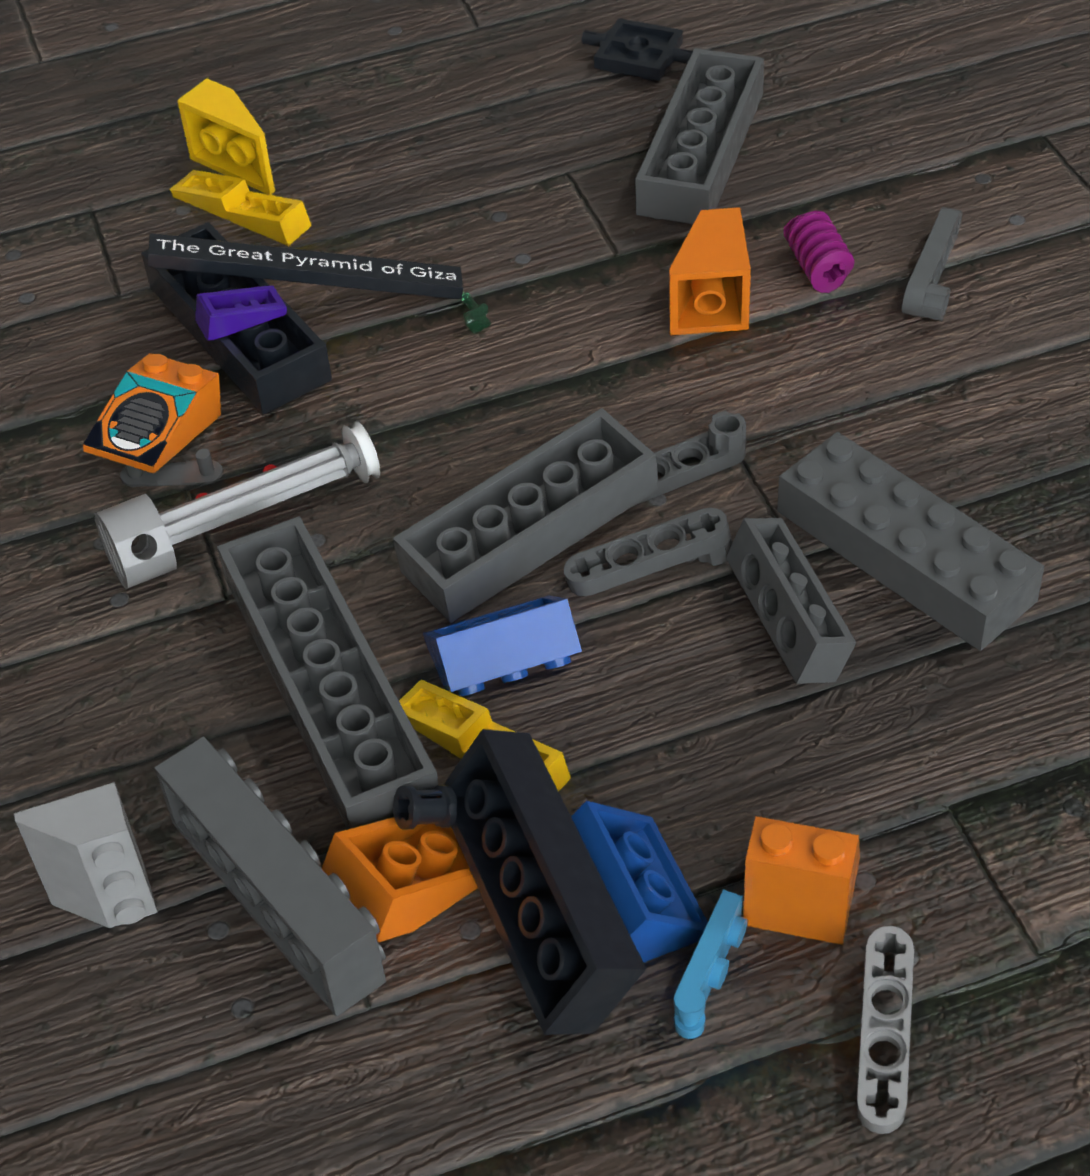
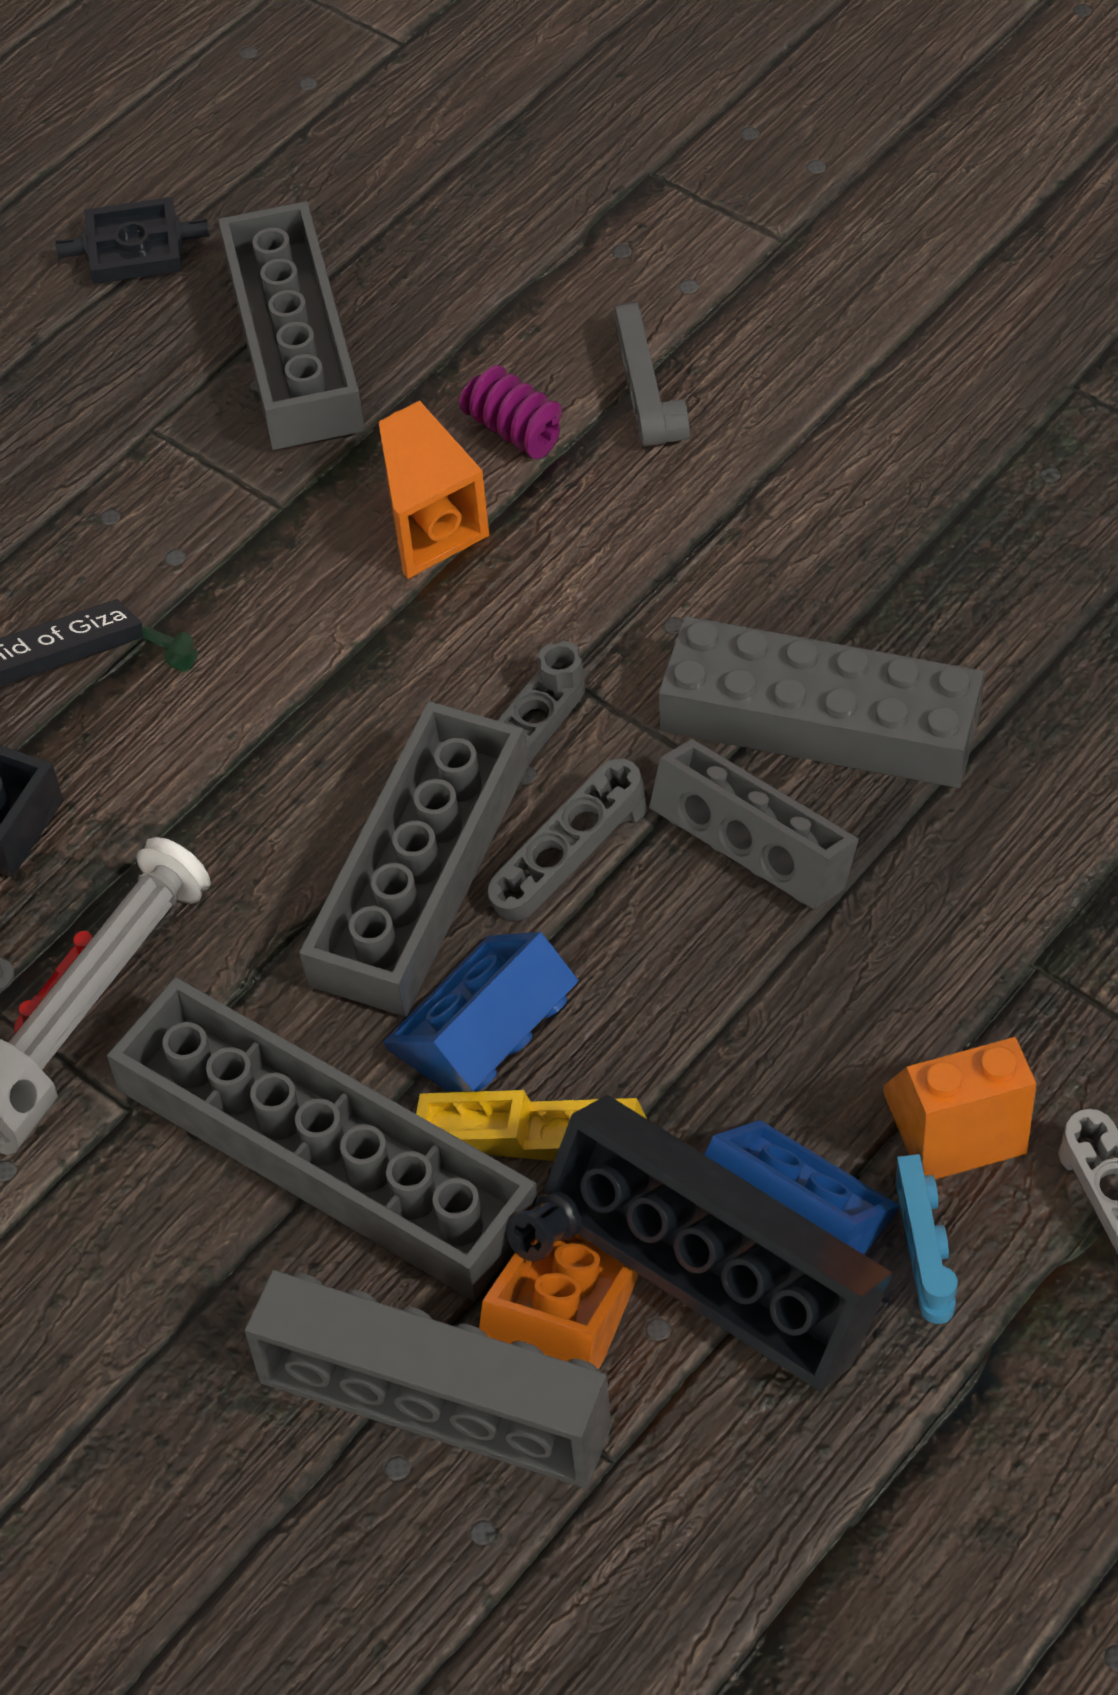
camera: 30 degrees left, 5 degrees up
light grey slope [14,782,158,928] -> none

